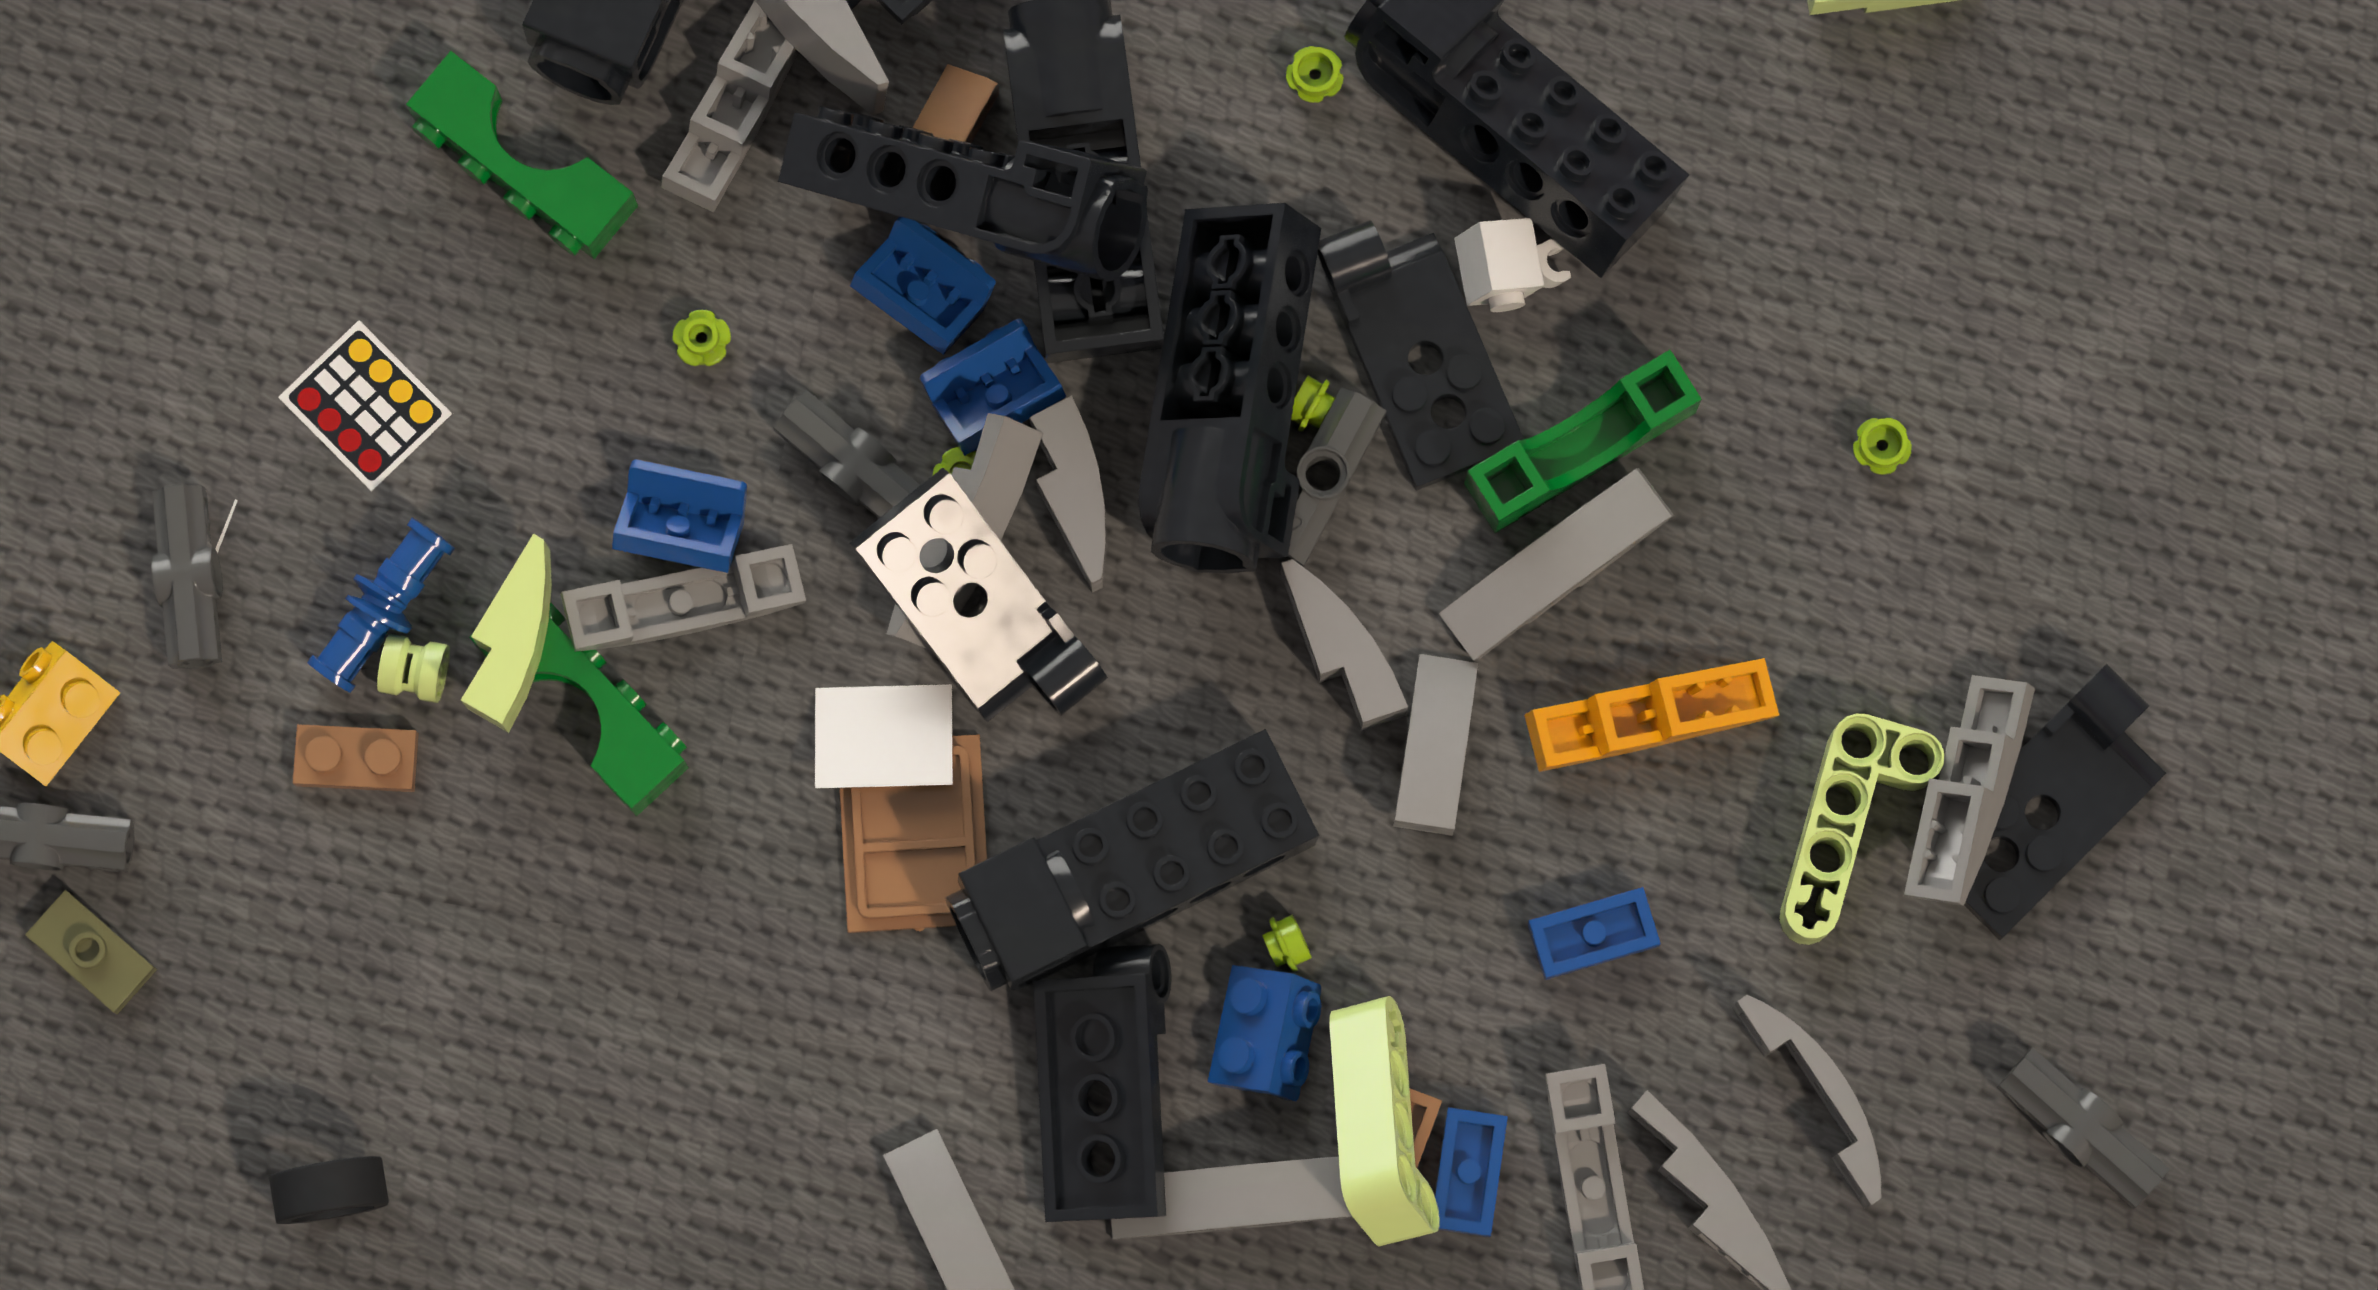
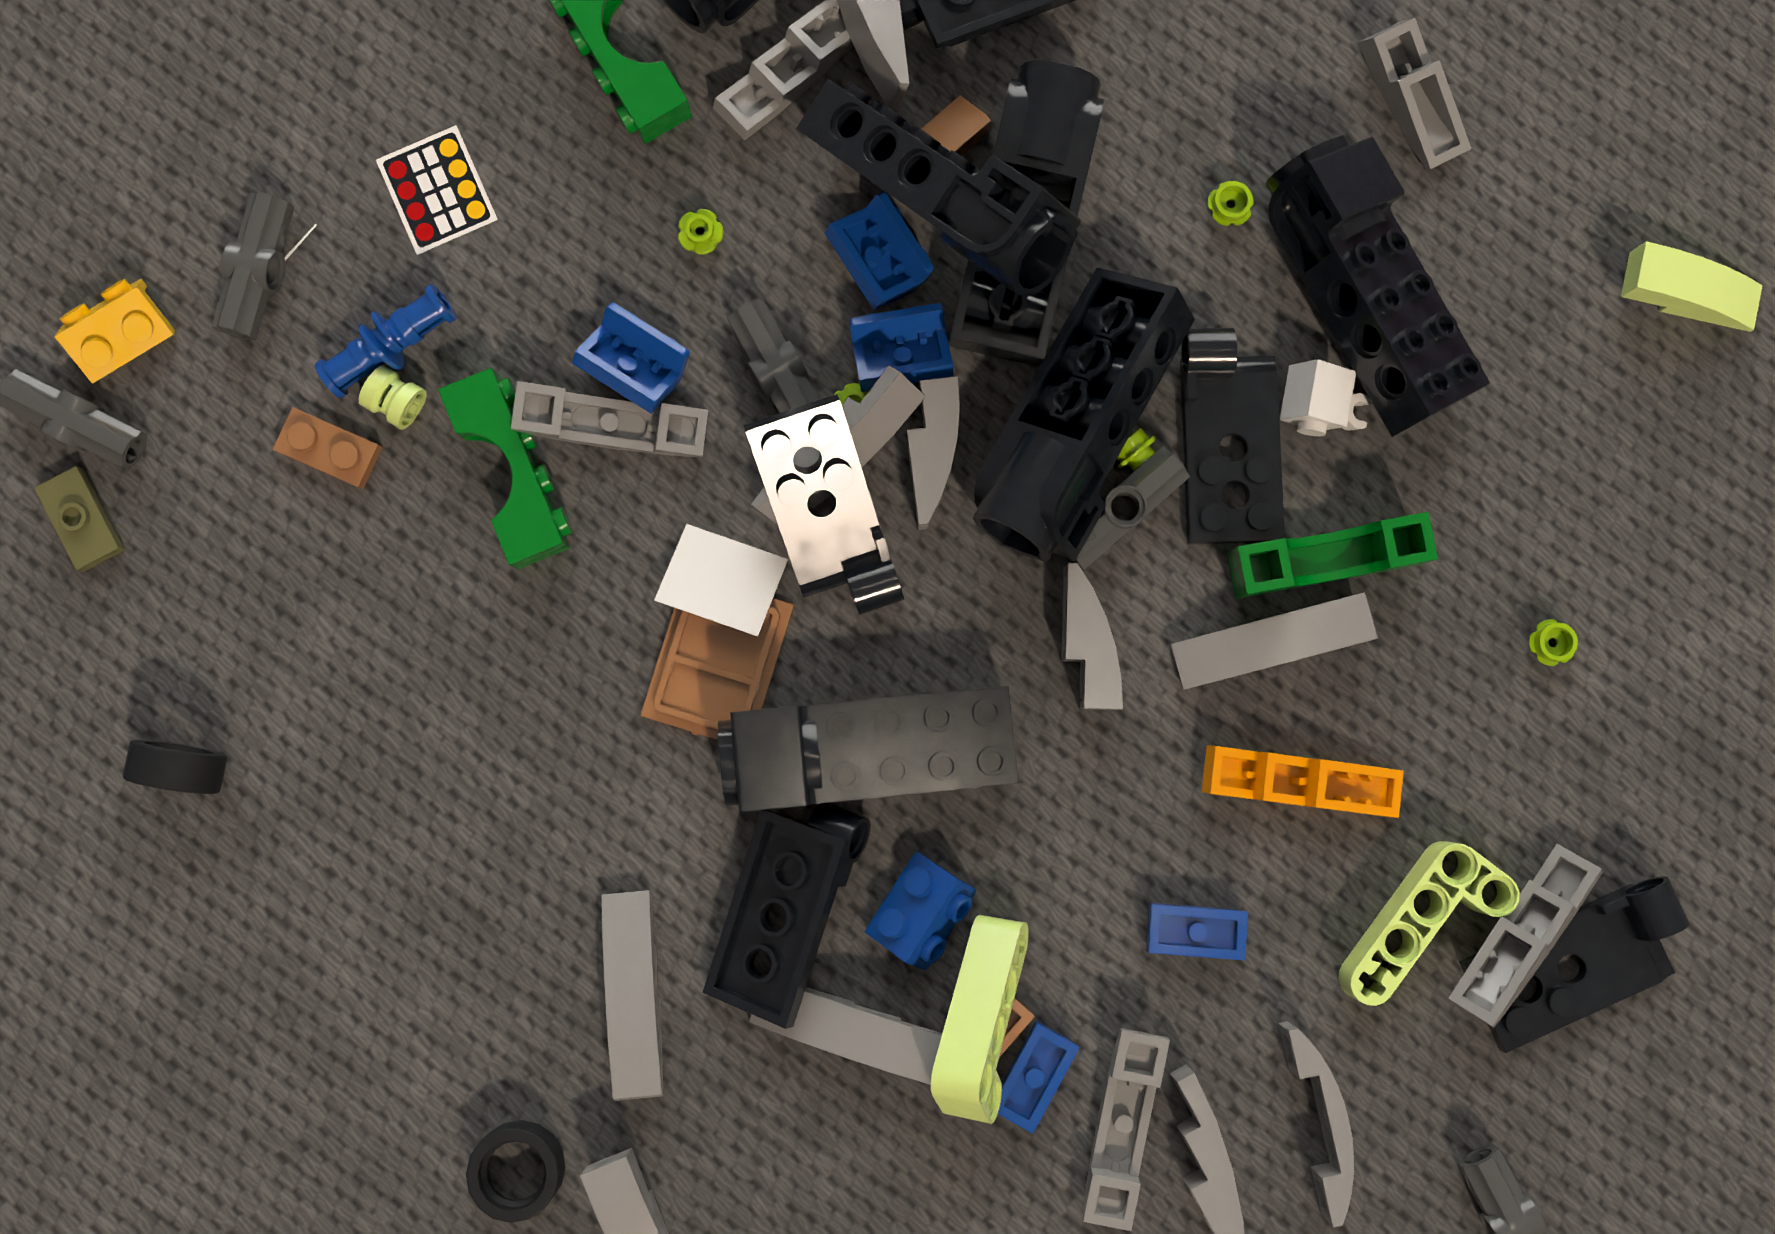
camera: 20 degrees right, 5 degrees up
yellowish green slope [461,534,552,733] -> none
lime plate [1262,914,1312,972] -> none
light grey slope [1393,654,1478,836] -> none

